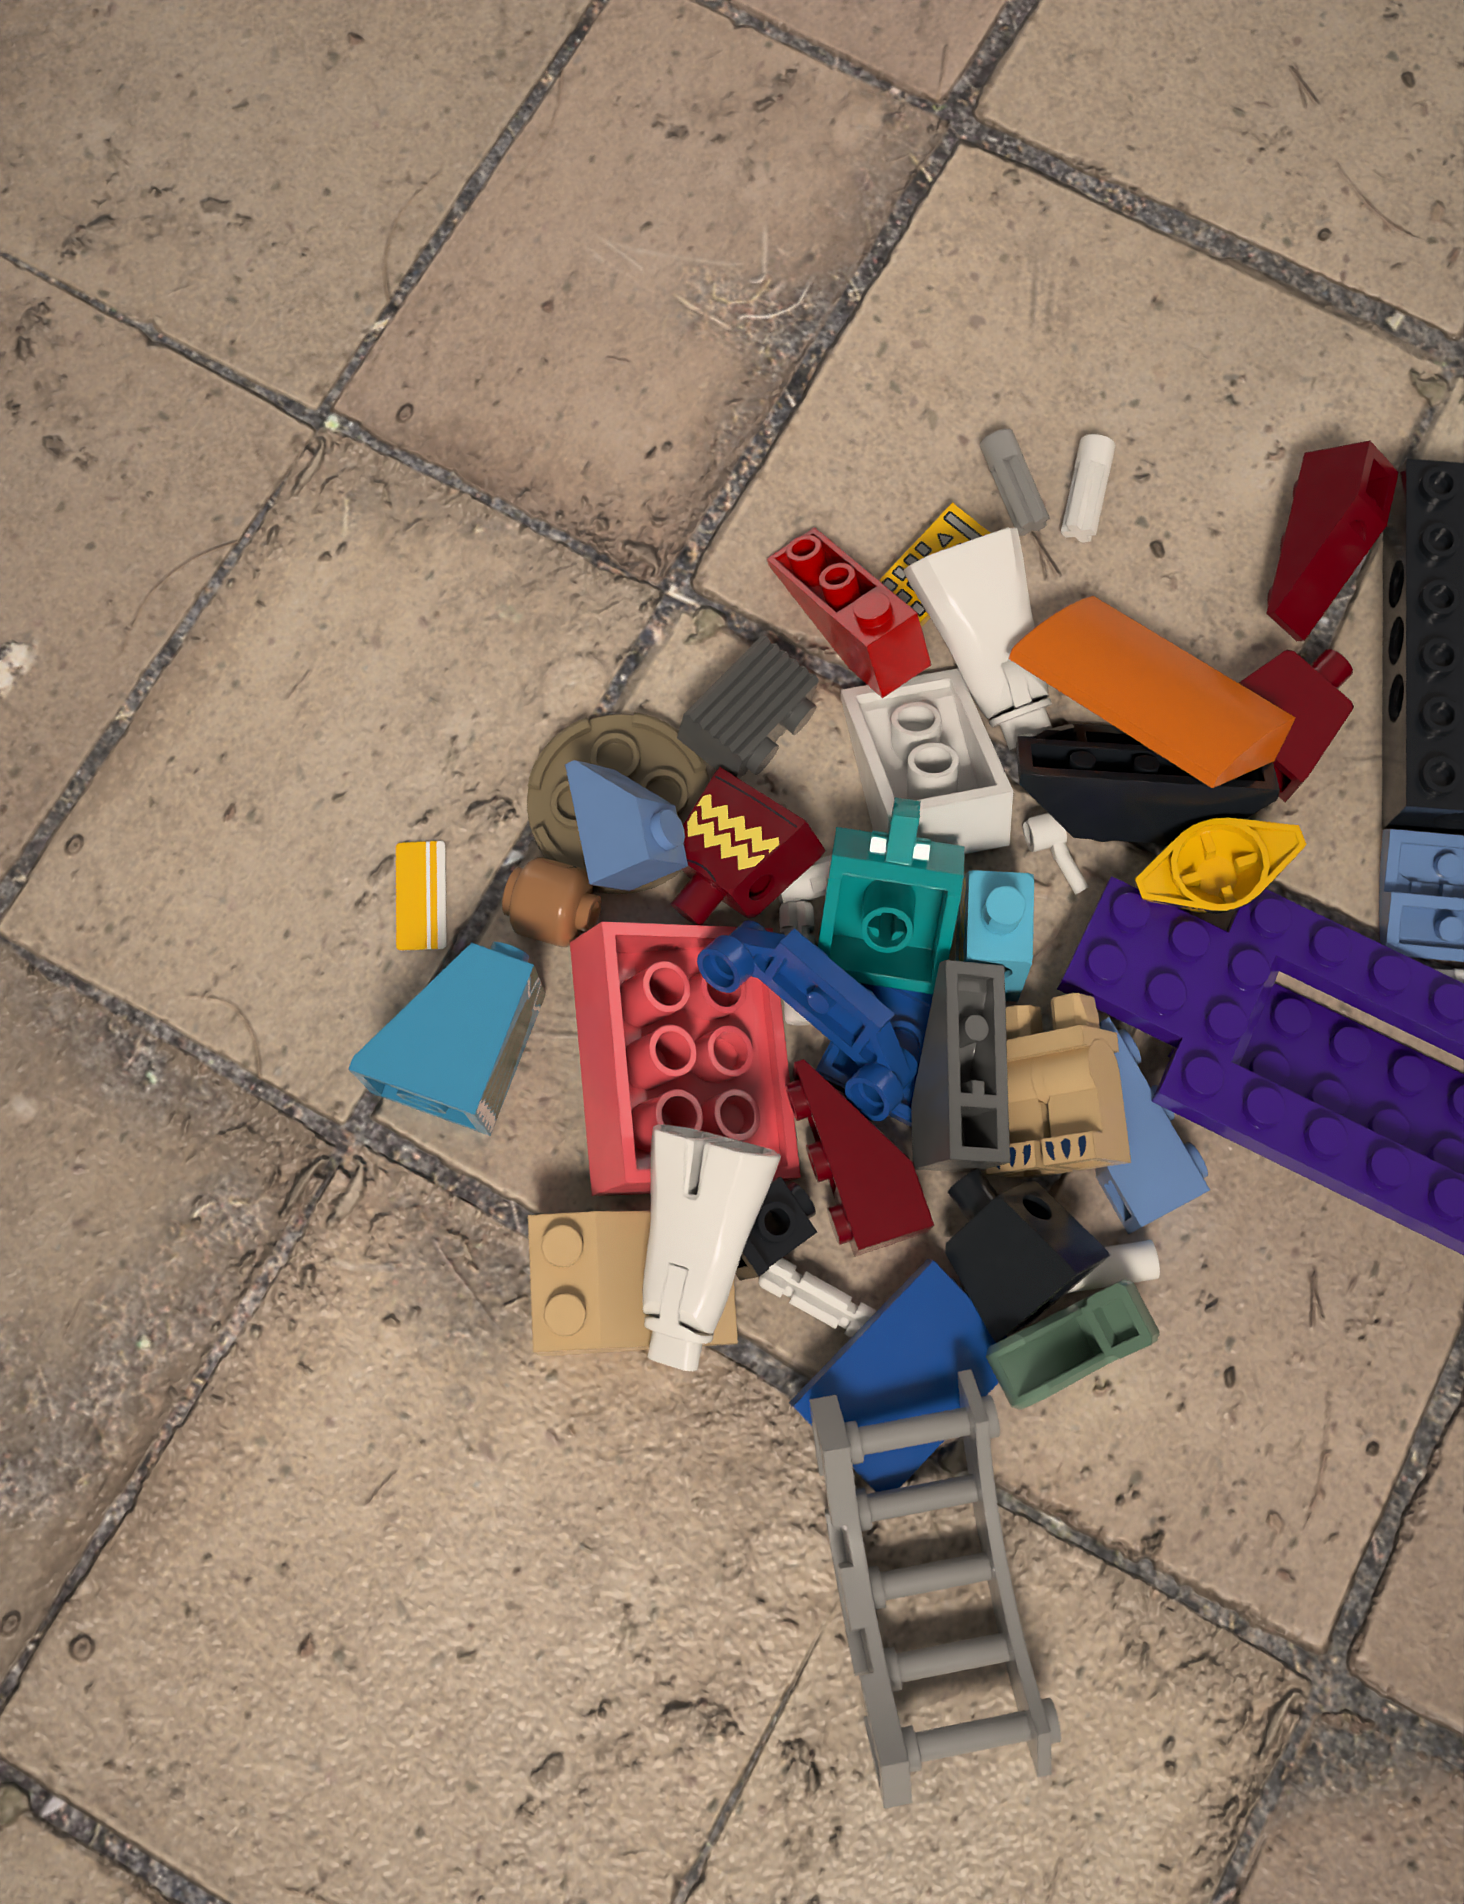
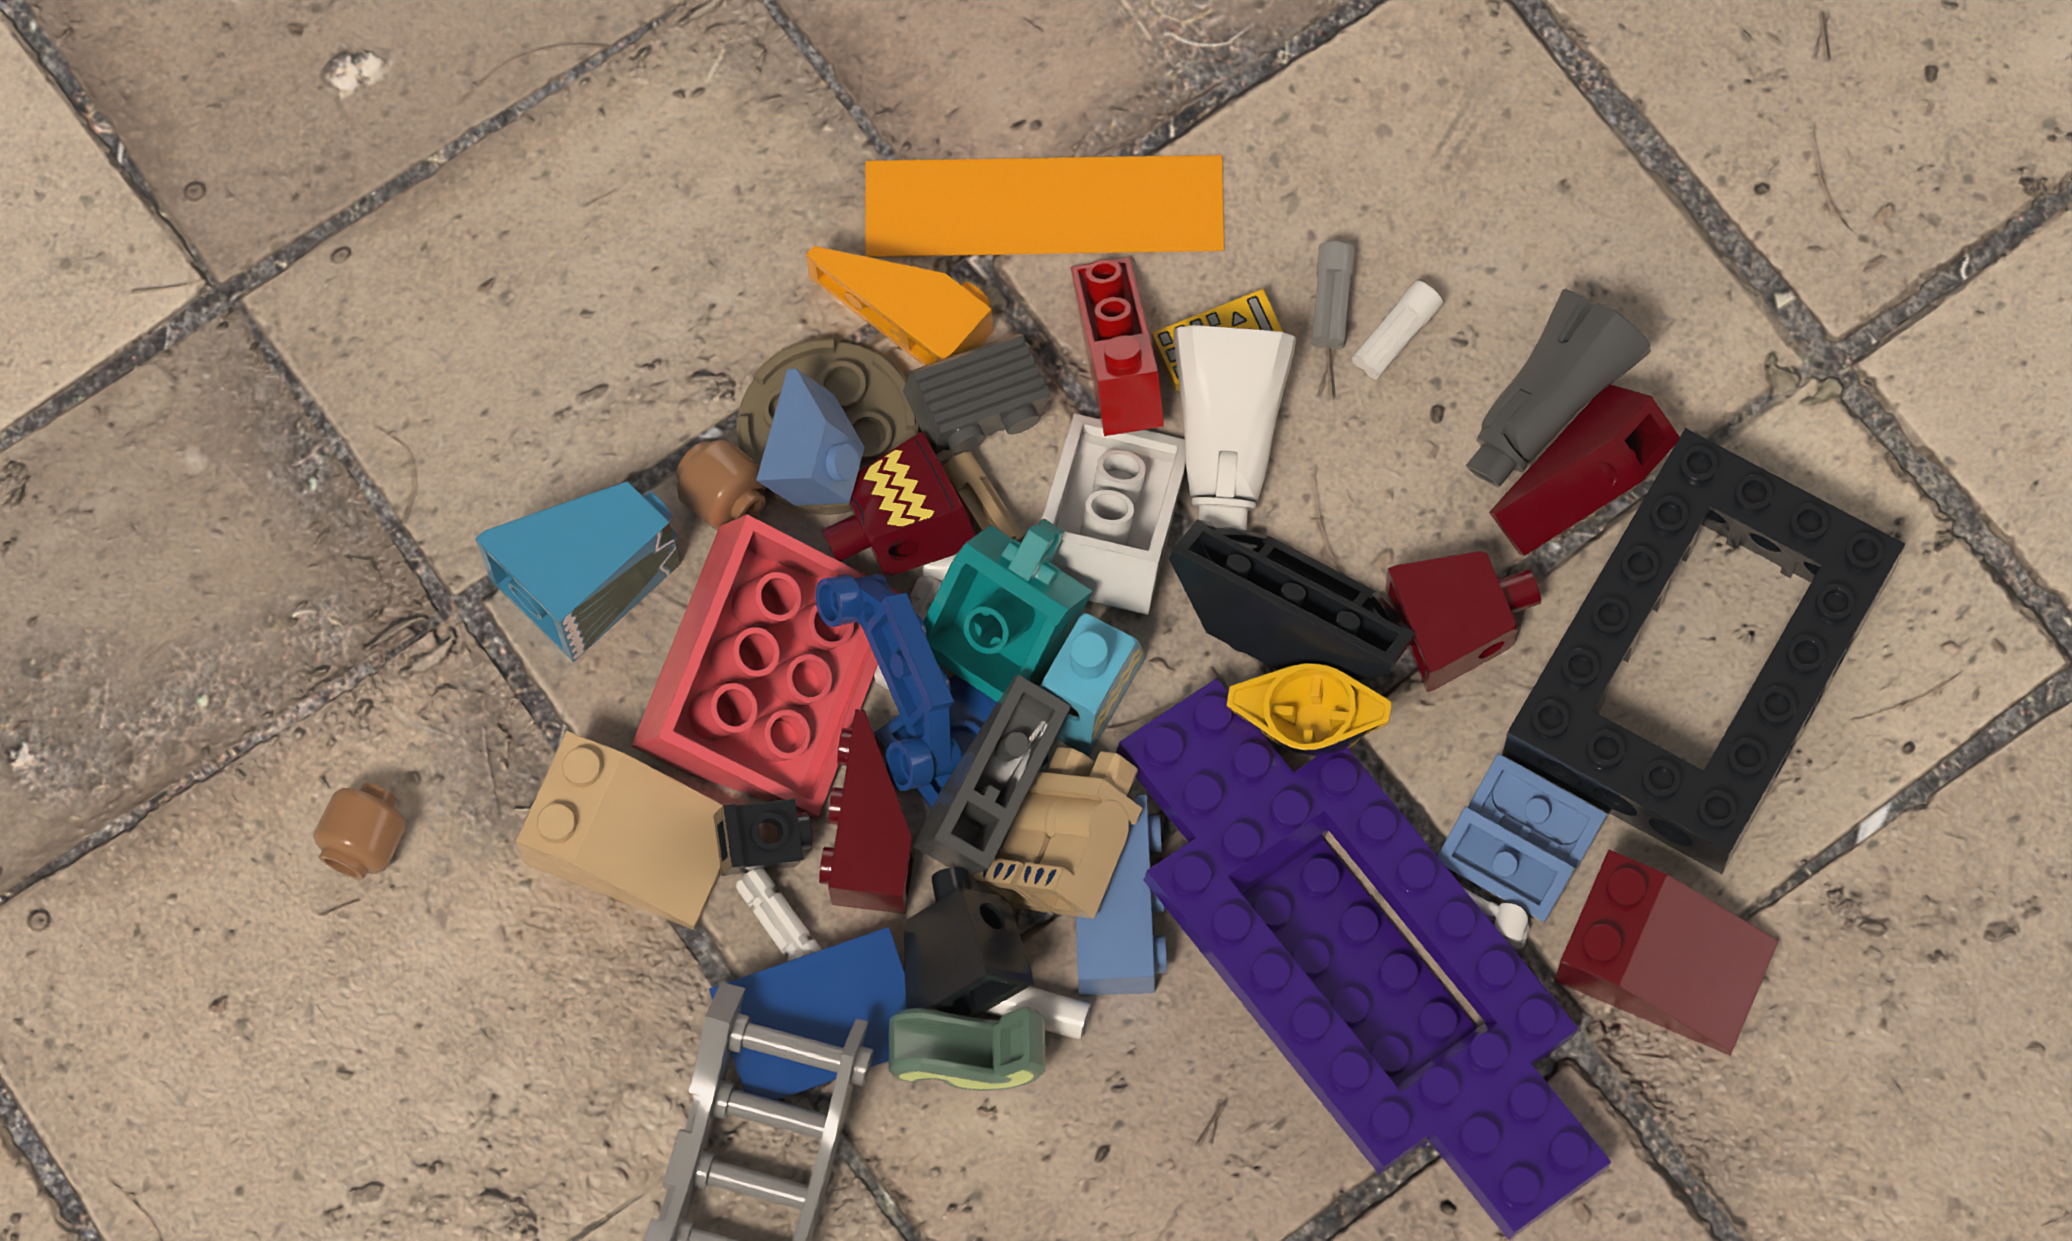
camera: 30 degrees right, 5 degrees down
yellow sticker [396,841,447,951] -> none
white piece [642,1124,781,1371] -> none
orange slope [1008,596,1296,788] -> none
white hand [1022,813,1089,895] -> none
none -> medium nougat head [313,782,407,880]
none -> light orange slope [806,246,994,366]
none -> light orange sticker [865,155,1224,257]
none -> tan piece [942,452,1024,543]
none -> dark grey piece [1466,289,1651,488]

